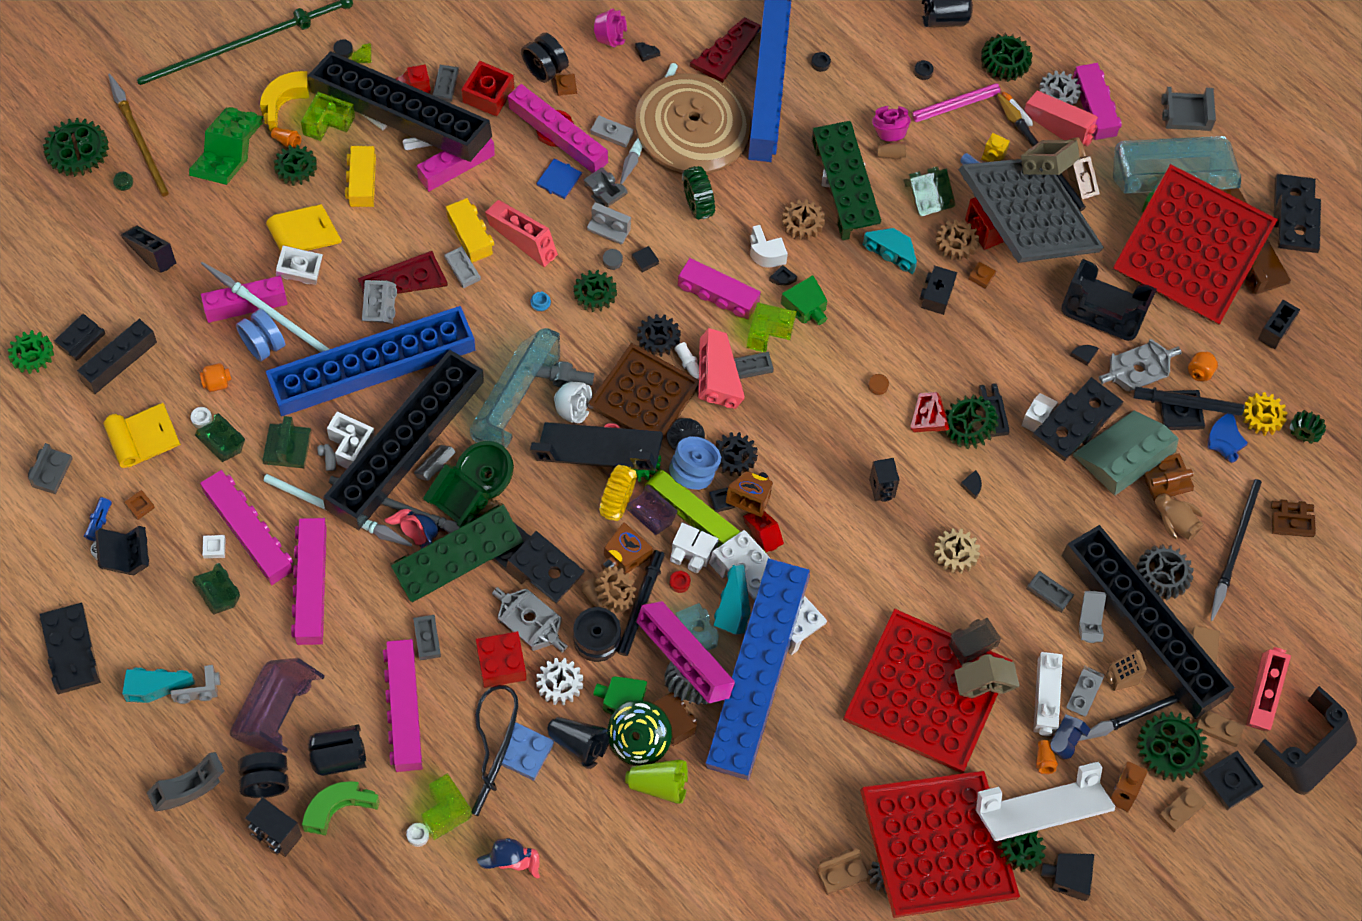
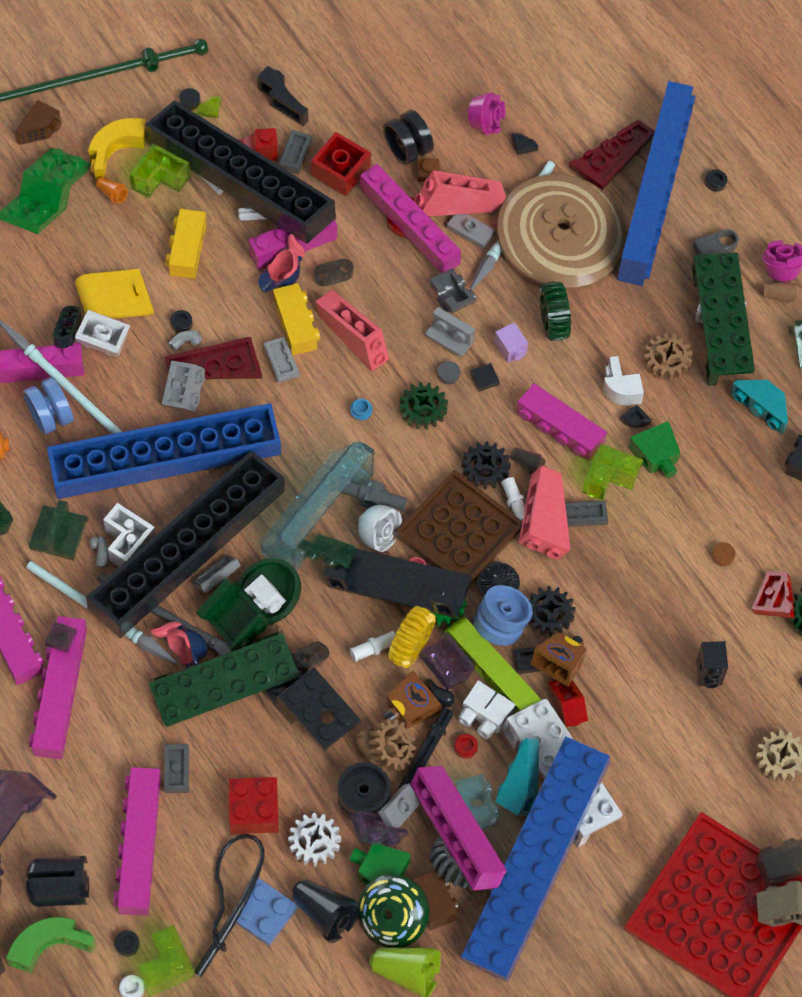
camera: 10 degrees right, 0 degrees up
dark green gear [274,145,317,186] -> none
light grey plate [492,587,568,653] -> none
blue piece [537,158,582,199] -> none
none -> reddish brown slope [14,100,62,145]
none -> clear smoke plate [45,622,77,654]
none -> black beam [53,306,82,348]
none -> black tile [115,930,140,957]
none -> light grey arm [168,329,202,351]
none -> black tile [170,310,193,333]
none -> white brick [245,574,286,613]
none -> black slope [257,66,308,126]
none -> coral hair [258,234,305,292]
none -> clear smoke beam [292,642,330,673]
none -> clear green bracket [298,534,356,568]
none -> clear smoke beam [313,259,354,287]
none -> white pin [349,631,395,662]
none -> clear purple bracket [351,811,408,846]
none -> light grey plate [378,784,420,832]
none -> coral slope [414,170,506,216]
none -> black arm [424,679,454,707]
none -> lavender brick [494,322,528,363]
none -> clear smoke cone [510,447,545,475]
none -> dark grey piece [693,229,739,255]

